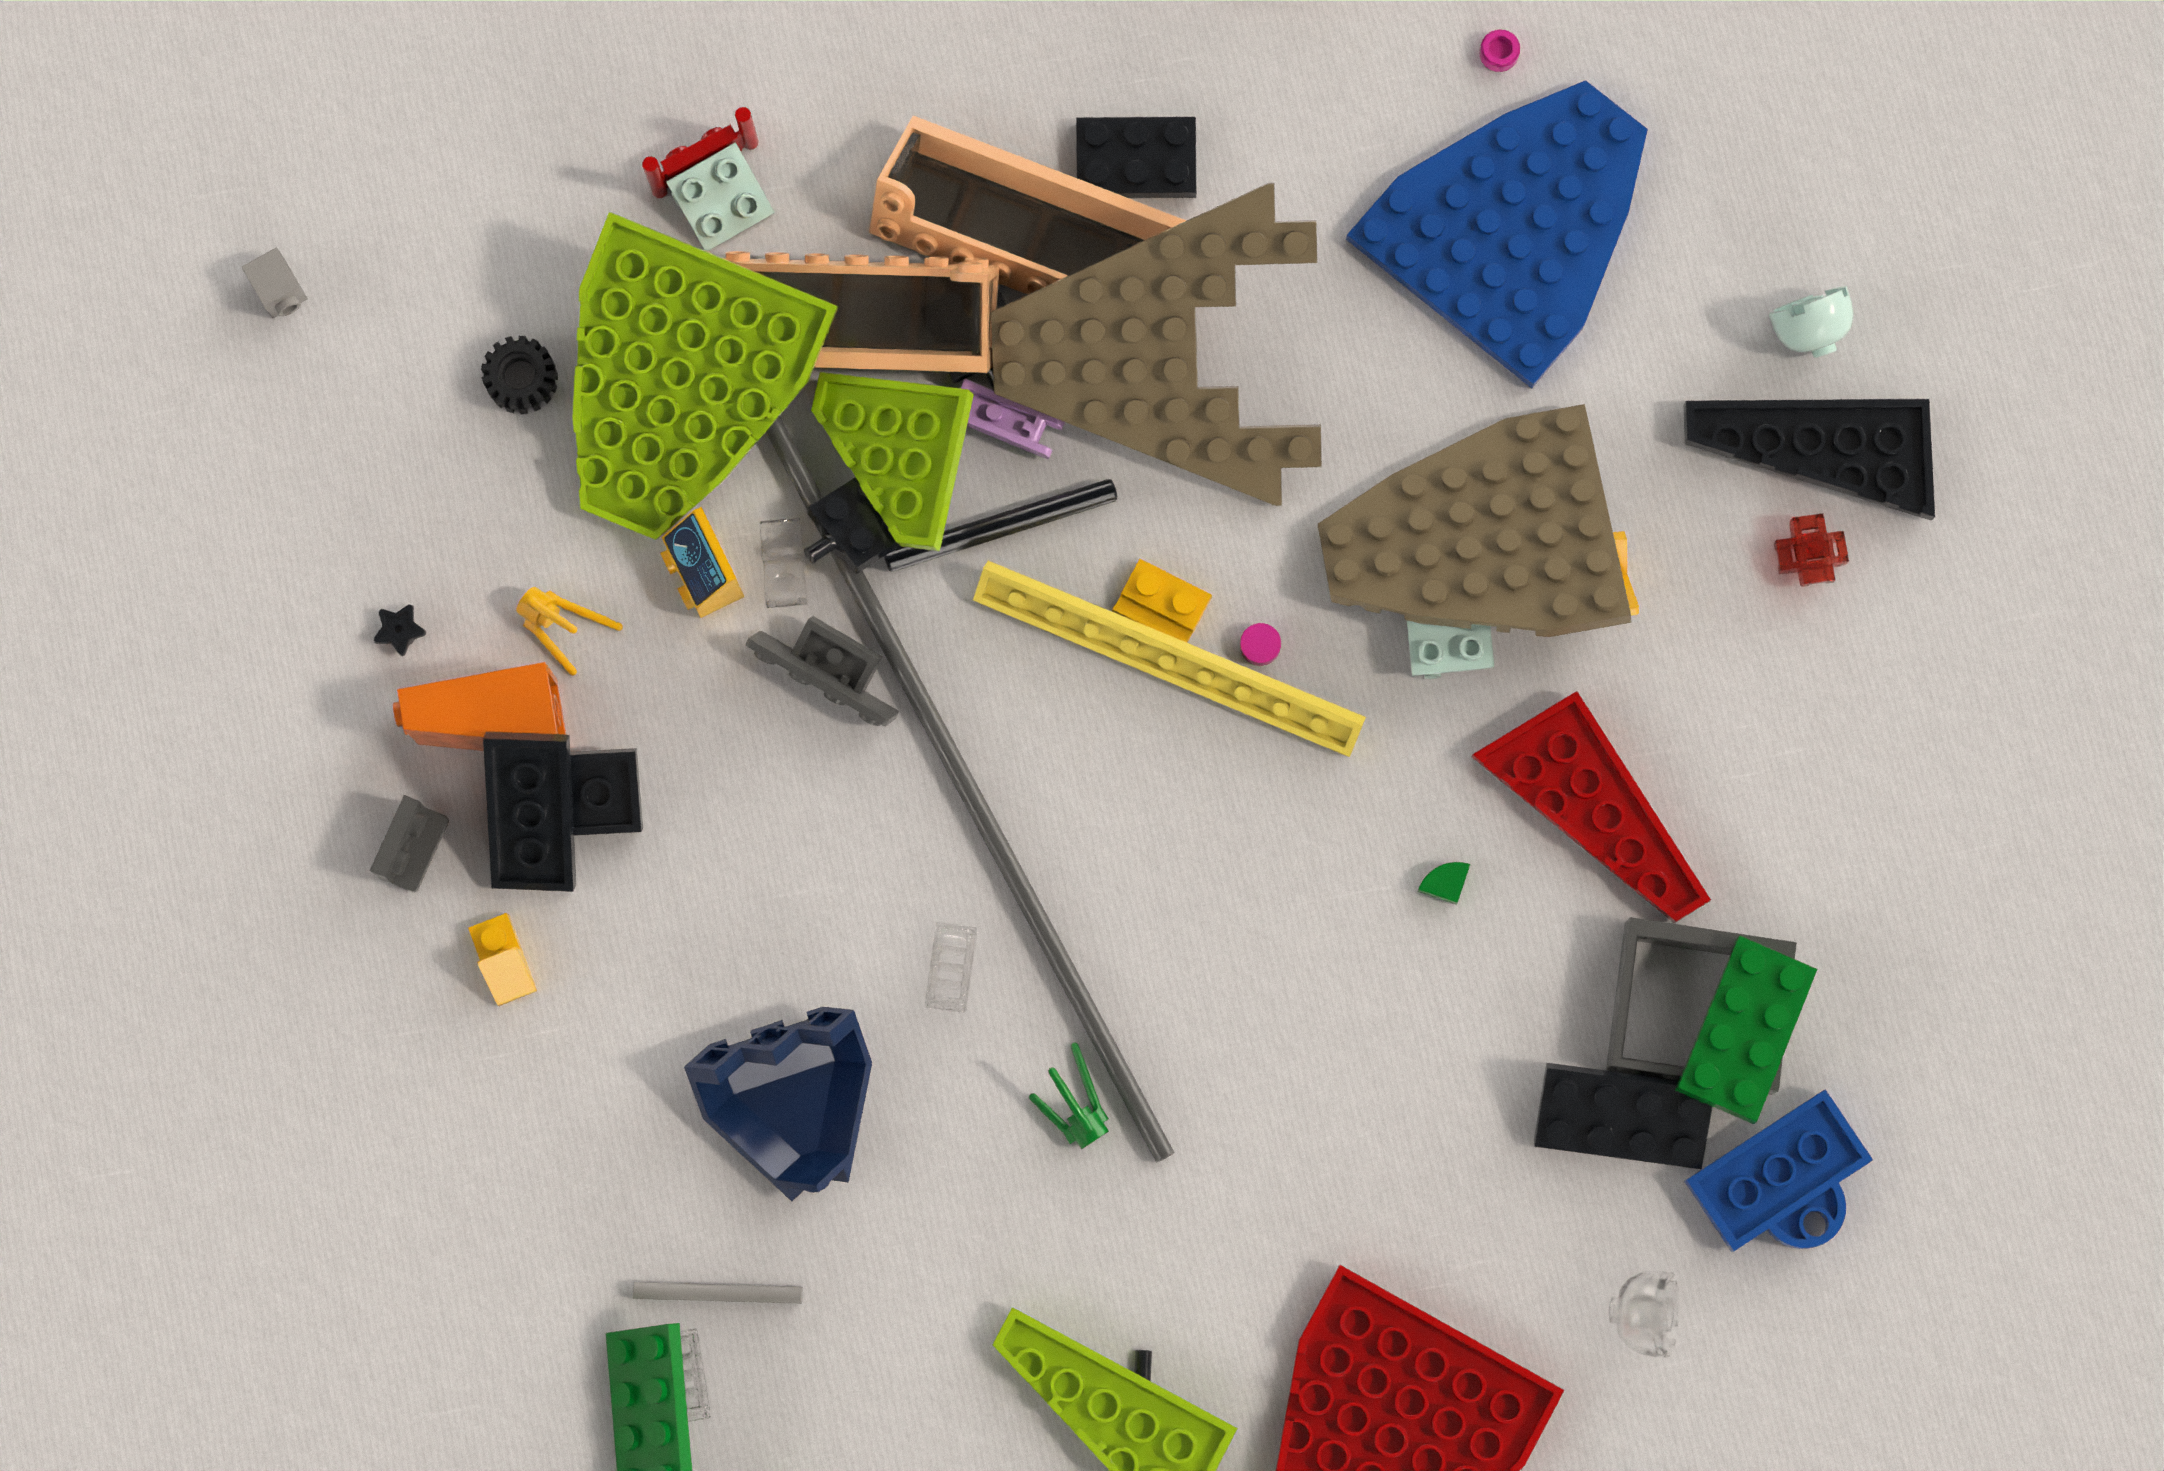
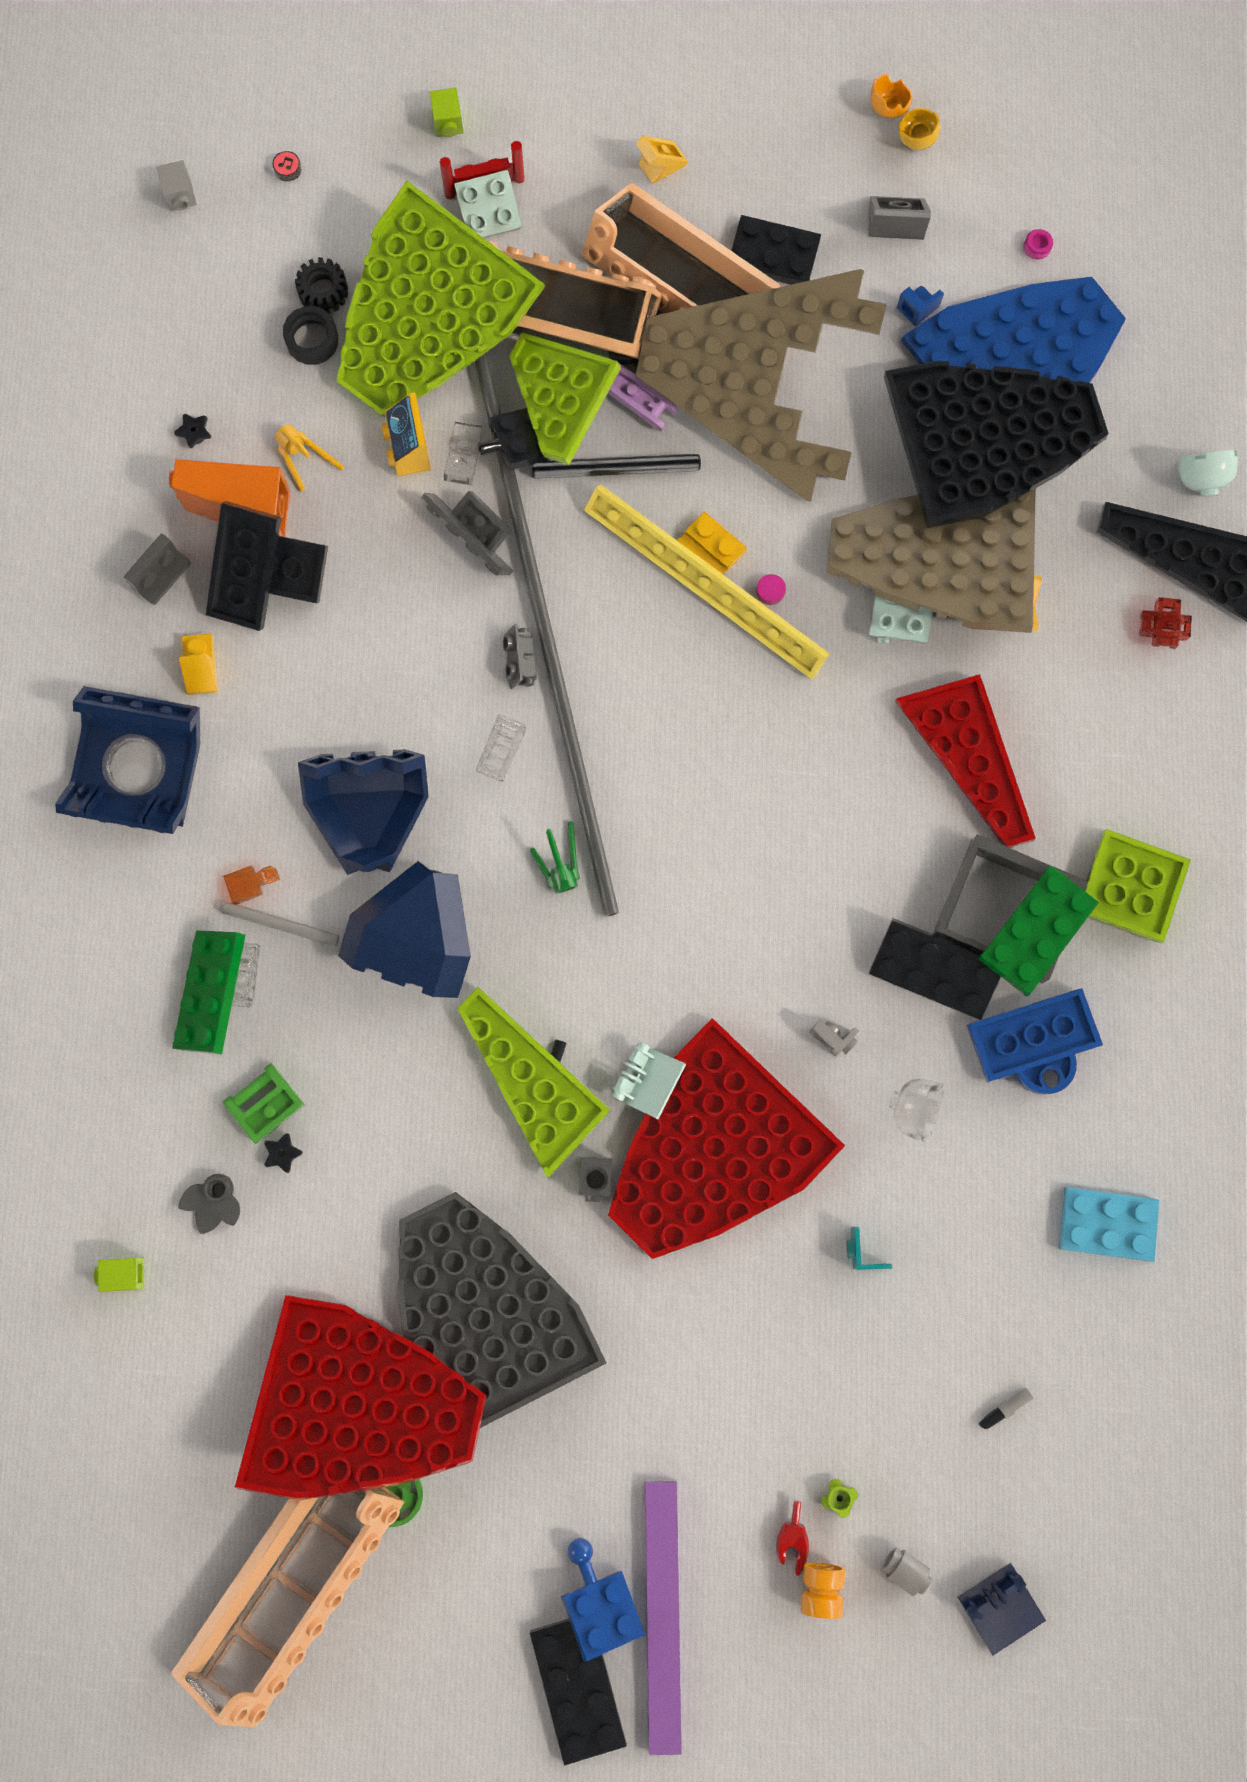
camera: 10 degrees right, 0 degrees up
green tile [1417,862,1470,905] -> none
none -> dark blue panel [55,686,201,834]
none -> clear orange plate [223,865,280,905]
none -> tile [272,151,302,181]
none -> black tyre [283,306,338,365]
none -> dark blue panel [338,861,471,998]
none -> lime brick [429,87,464,137]
none -> dark grey hinge [503,624,537,689]
none -> light aqua hinge [612,1041,686,1119]
none -> yellow slope [636,135,688,183]
none -> light grey bracket [809,1019,859,1056]
none -> dark grey slope [869,196,931,240]
none -> black wing [884,360,1109,528]
none -> blue panel [896,286,944,327]
none -> medium azure plate [1059,1187,1159,1262]
none -> lime plate [1085,829,1191,944]

